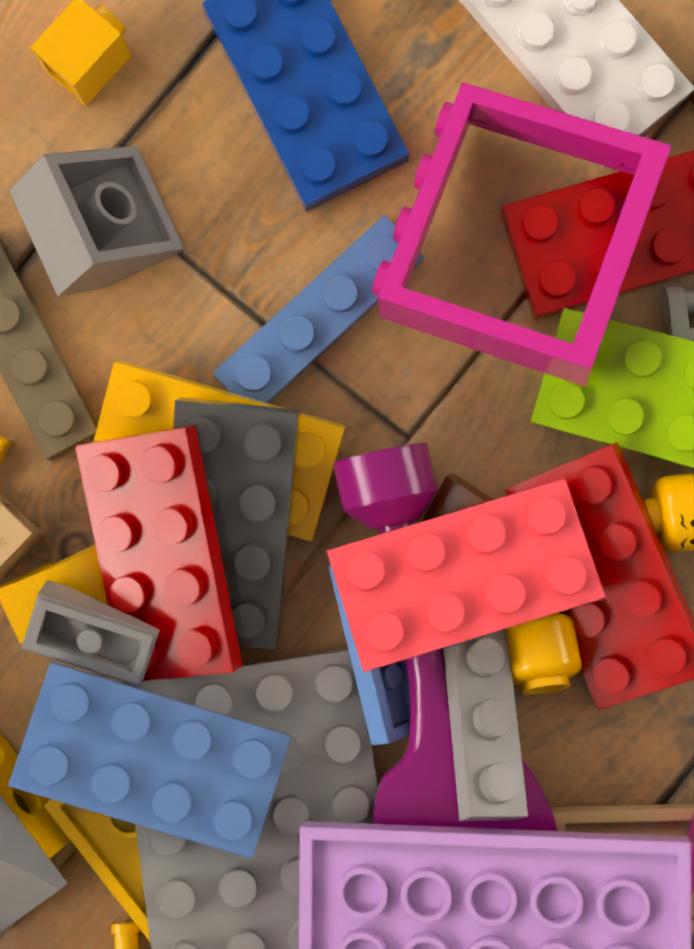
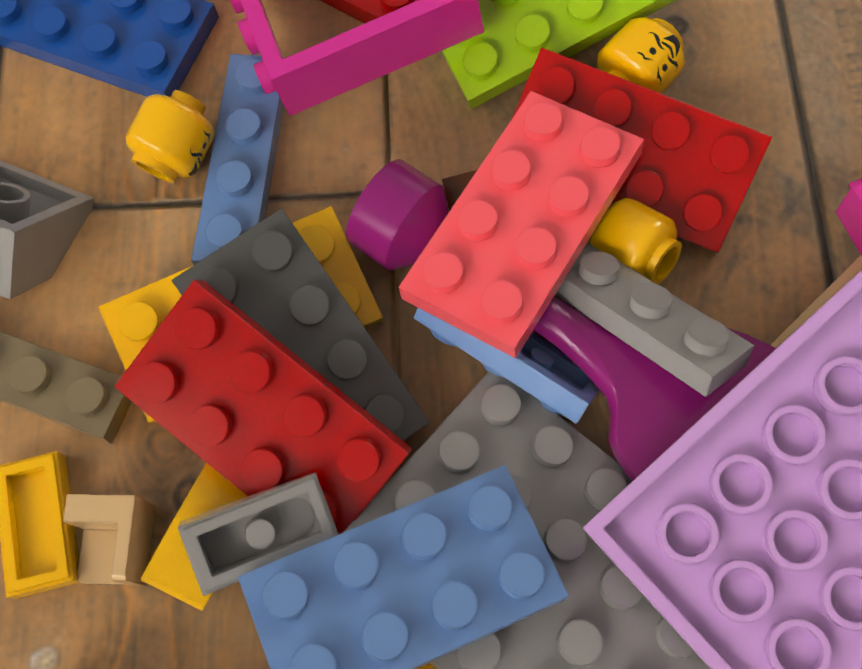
camera: 40 degrees left, 15 degrees down
none -> yellow head [125,90,215,183]

